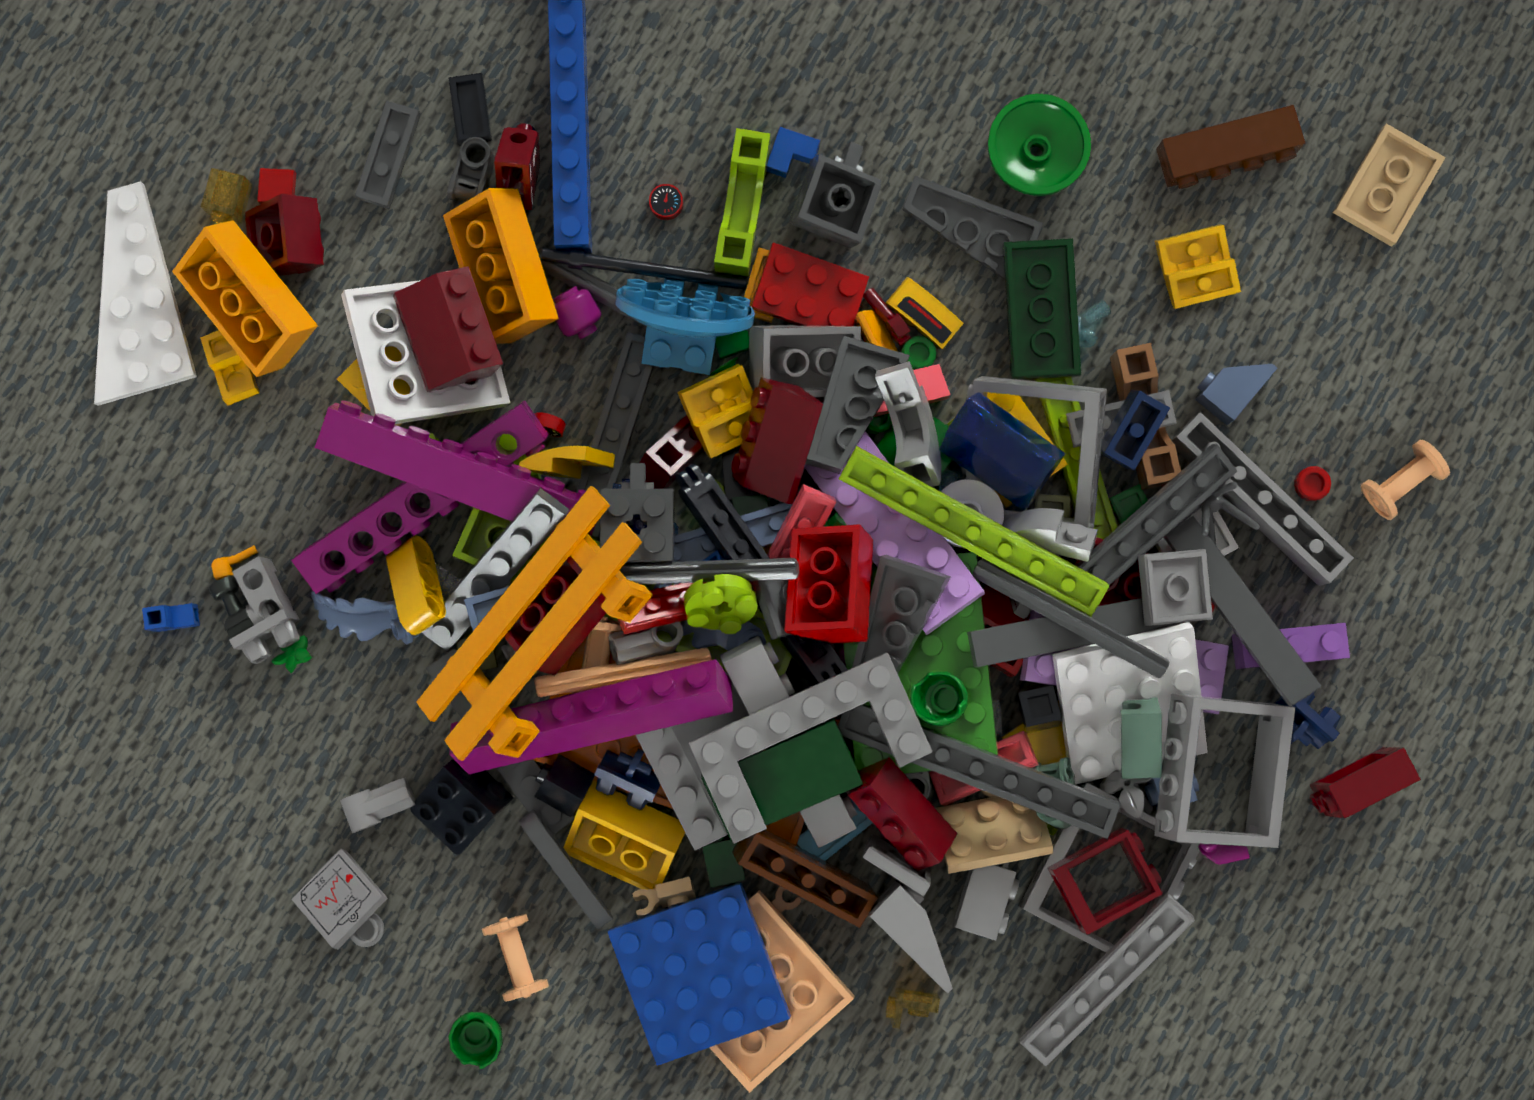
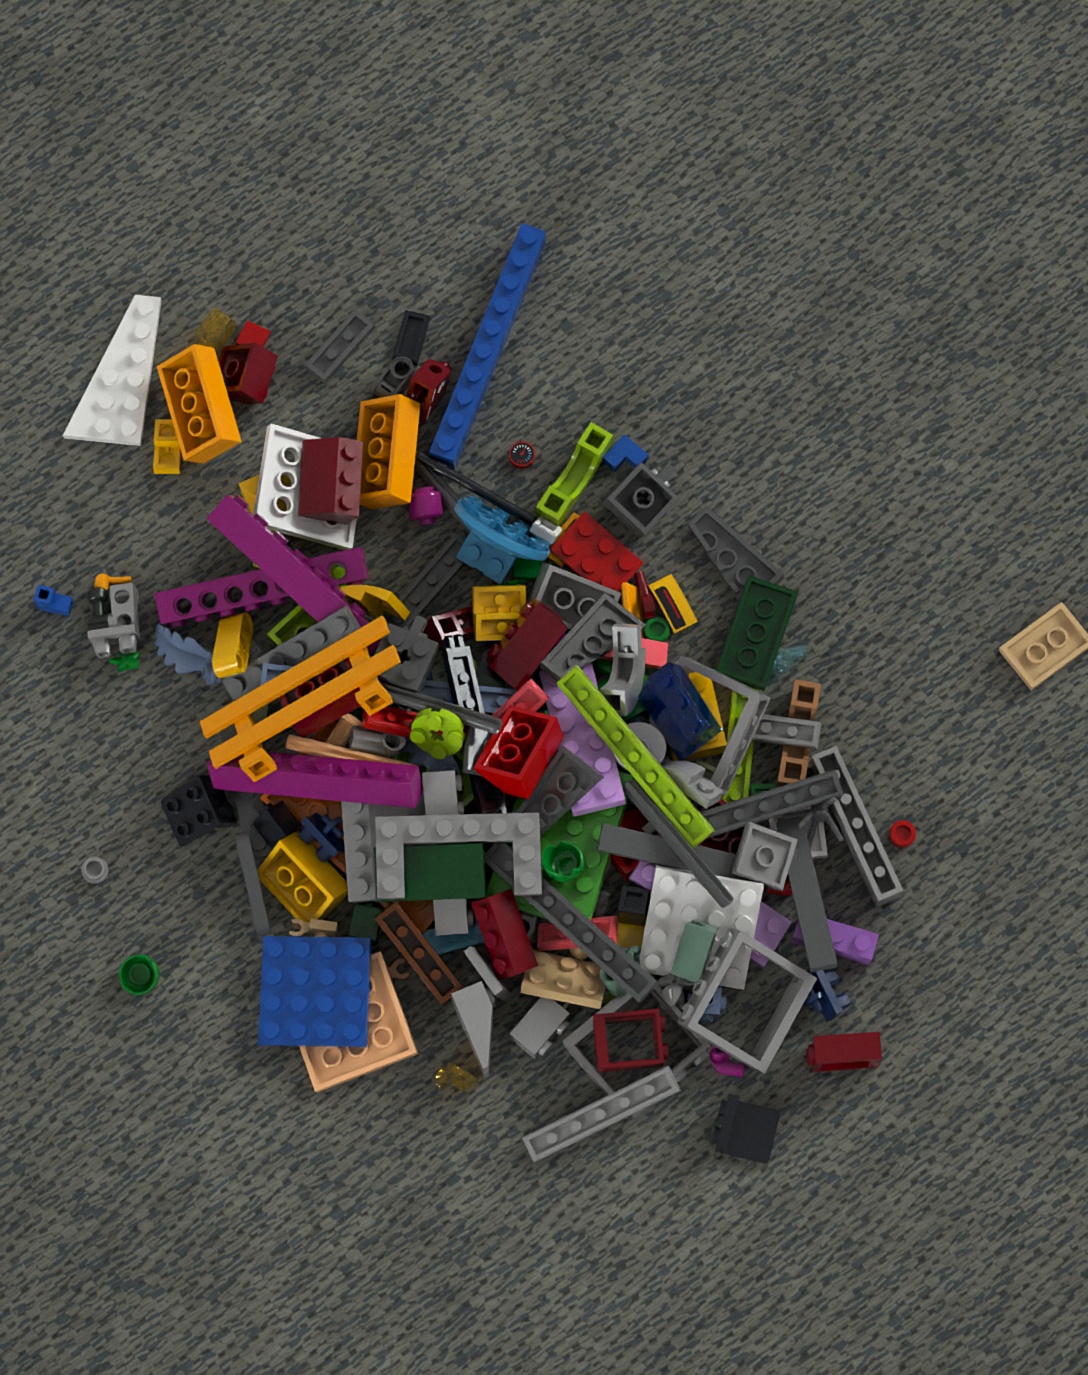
camera: 25 degrees right, 10 degrees down
light grey tile [292,848,388,950] -> none
light grey piece [340,777,416,834] -> none
light nougat hose [482,914,549,1002] -> none
red tile [534,412,566,437] -> none
green dish [987,94,1091,196] -> none
dark blue brick [1101,390,1170,470] -> none
yellow slope [1155,224,1241,309] -> none
reddish brown brick [1156,105,1305,189] -> none
sand blue slope [1195,364,1277,425] -> none
light nougat hose [1361,440,1450,520] -> none
none -> white tile [529,516,563,544]
none -> black bracket [712,1094,780,1164]

